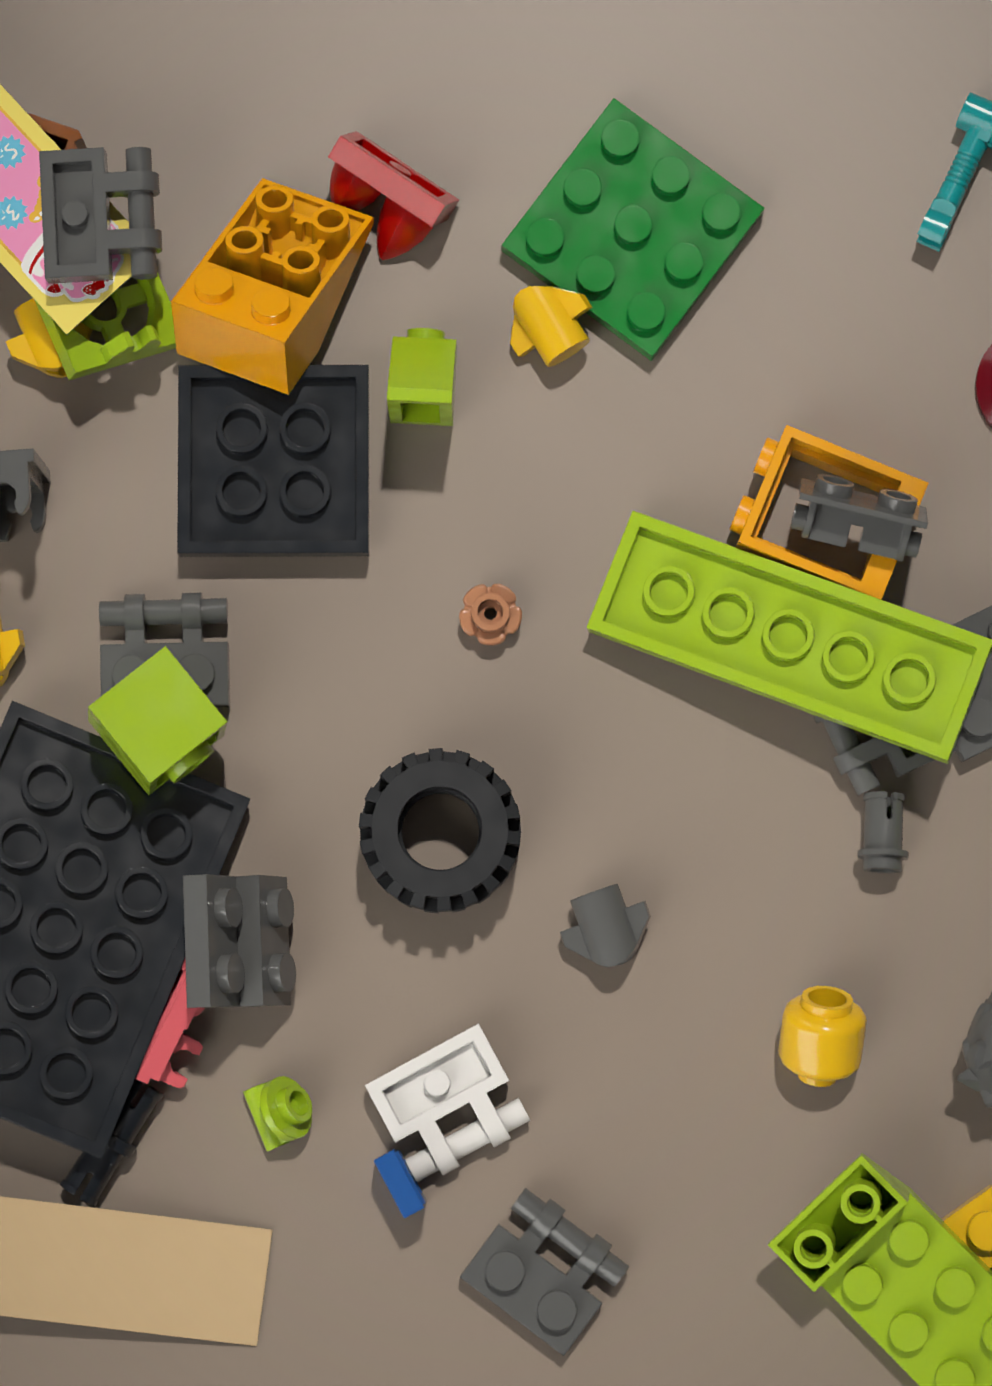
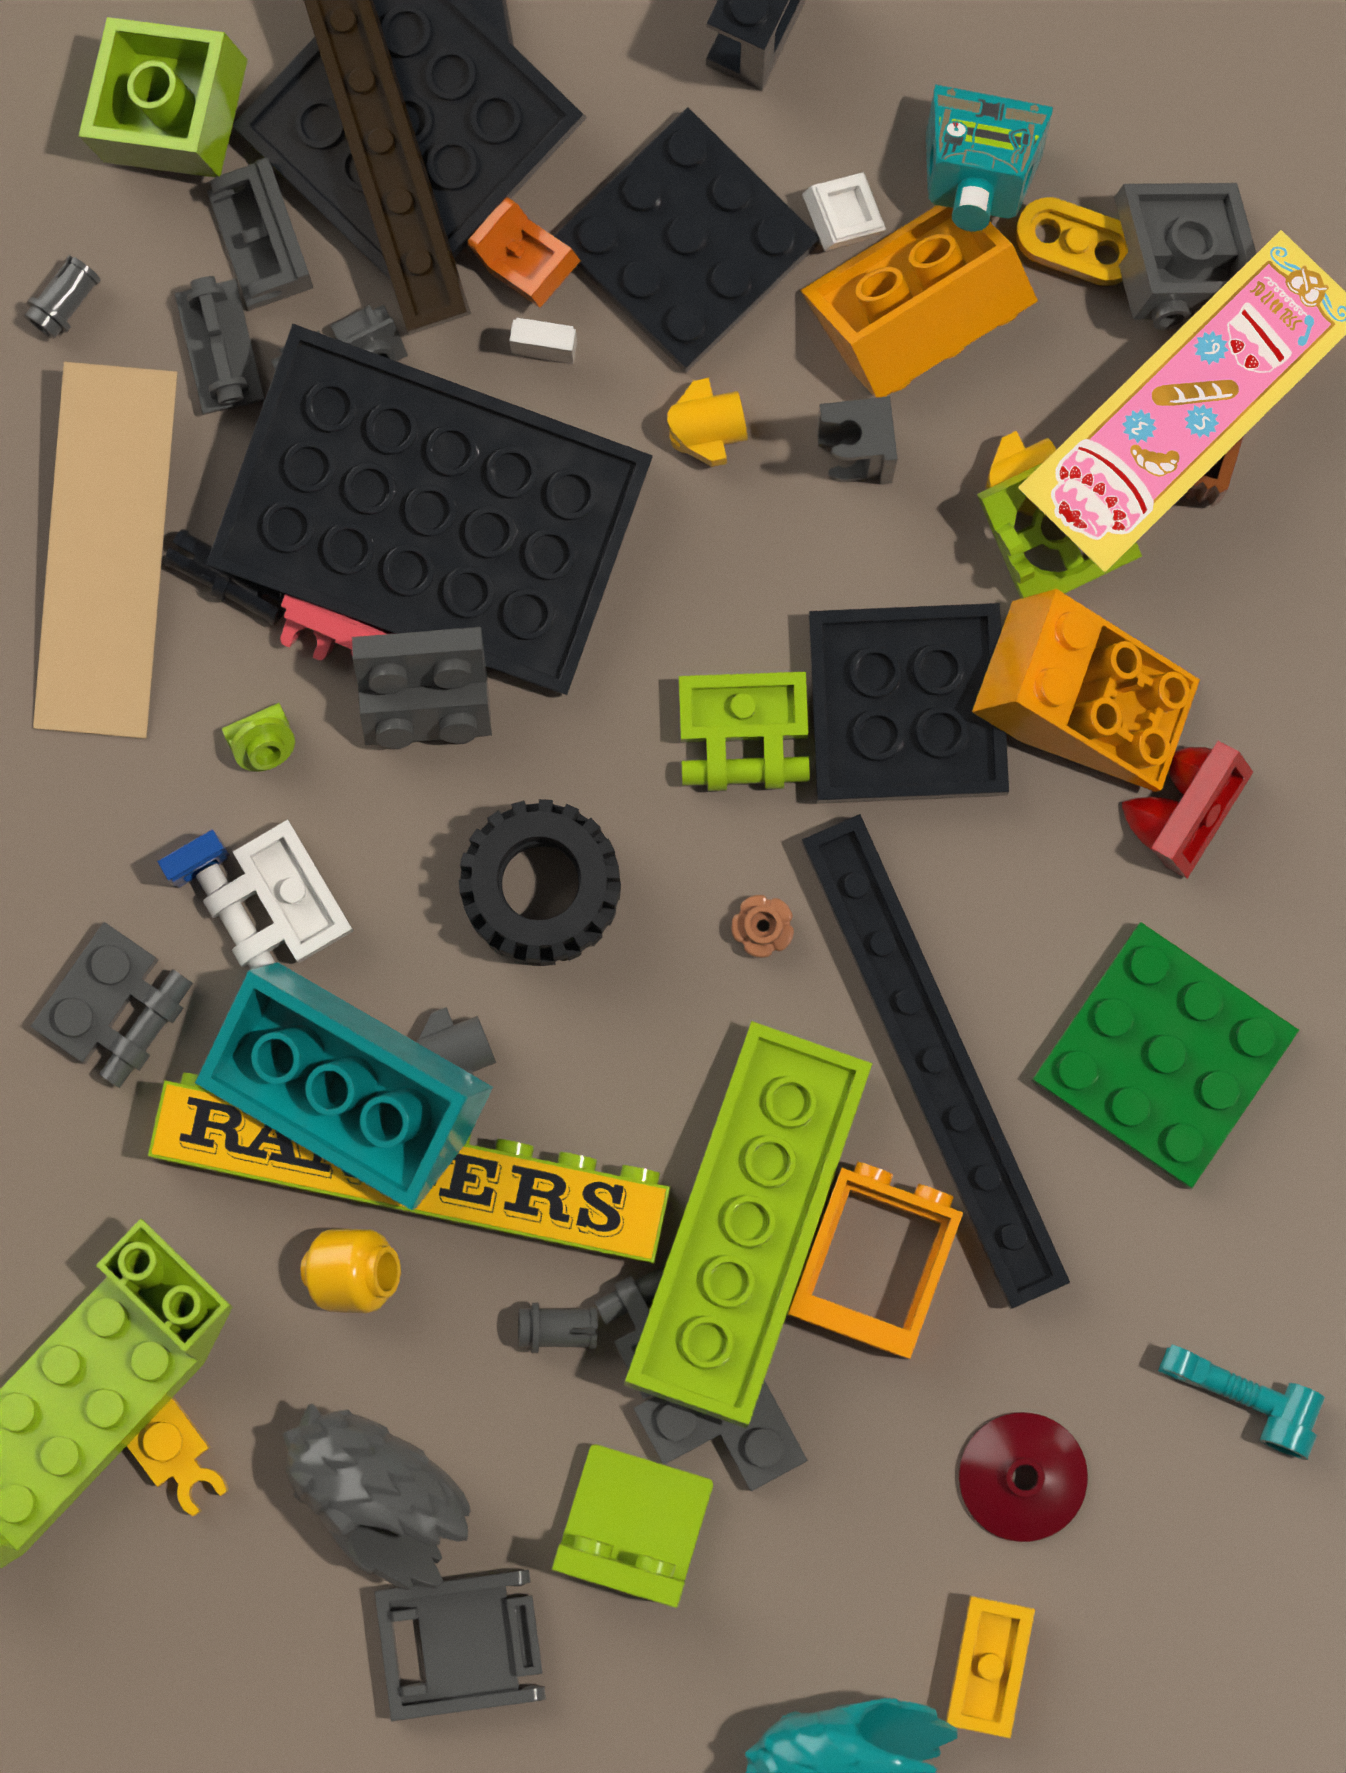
camera: 90 degrees right, 0 degrees up
dark grey plate [39,147,162,284] -> none
lime head [88,646,228,795] -> none
dark grey plate [99,592,230,708] -> none
lime slope [387,328,457,426] -> none
yellow piece [510,286,593,367] -> none
dark grey hinge [790,474,928,561] -> none
none -> brick [148,1072,670,1264]
none -> teal slope [195,962,493,1210]
none -> lime plate [679,672,810,791]
none -> black plate [801,814,1070,1309]

